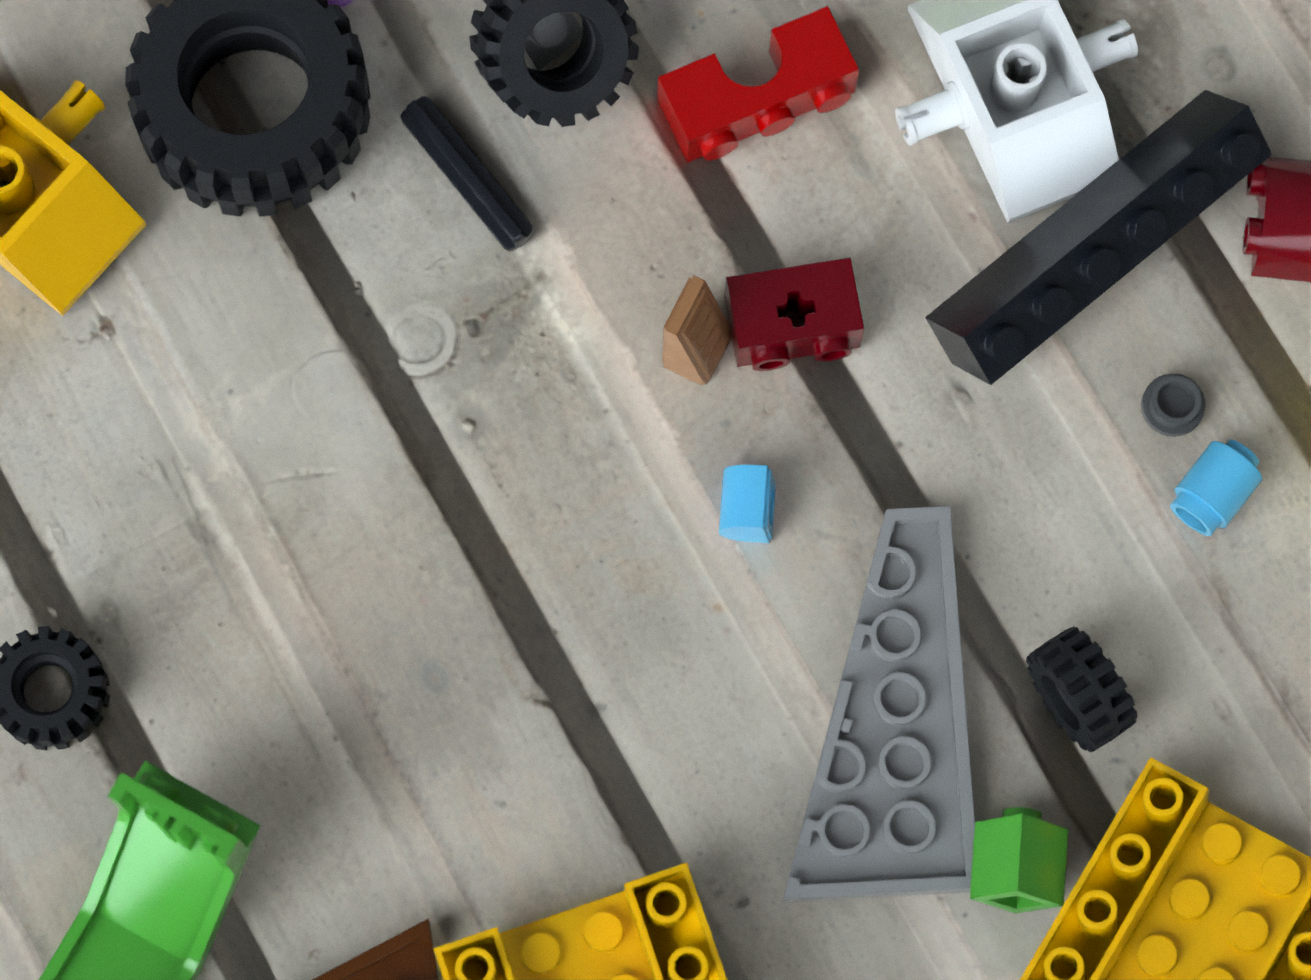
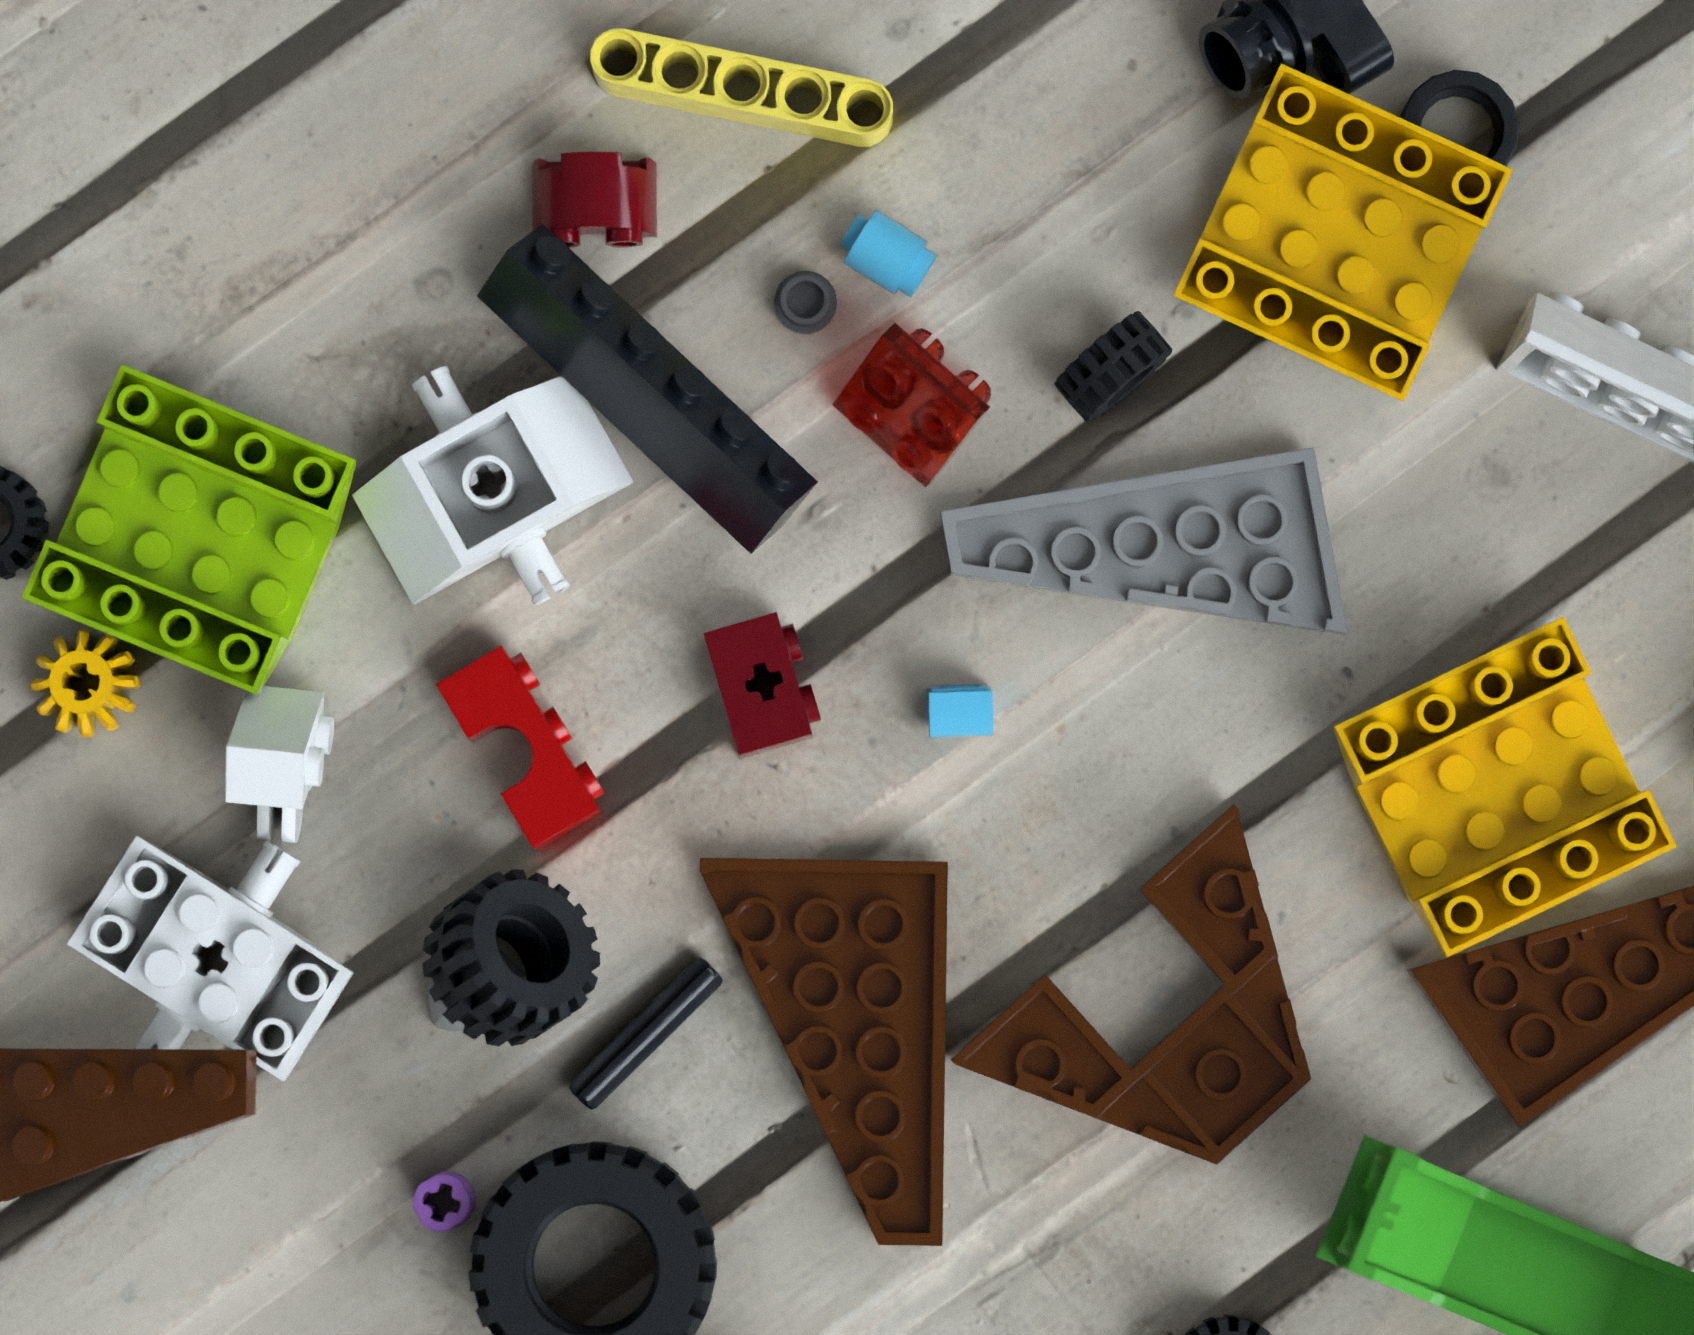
camera: 95 degrees left, 10 degrees up
medium nougat slope [662,275,731,385] -> none
bright green brick [970,807,1068,914] -> none
none -> reddish brown wing [700,858,948,1246]
none -> clear red plate [832,323,991,488]
none -> reddish brown wing [950,804,1311,1165]

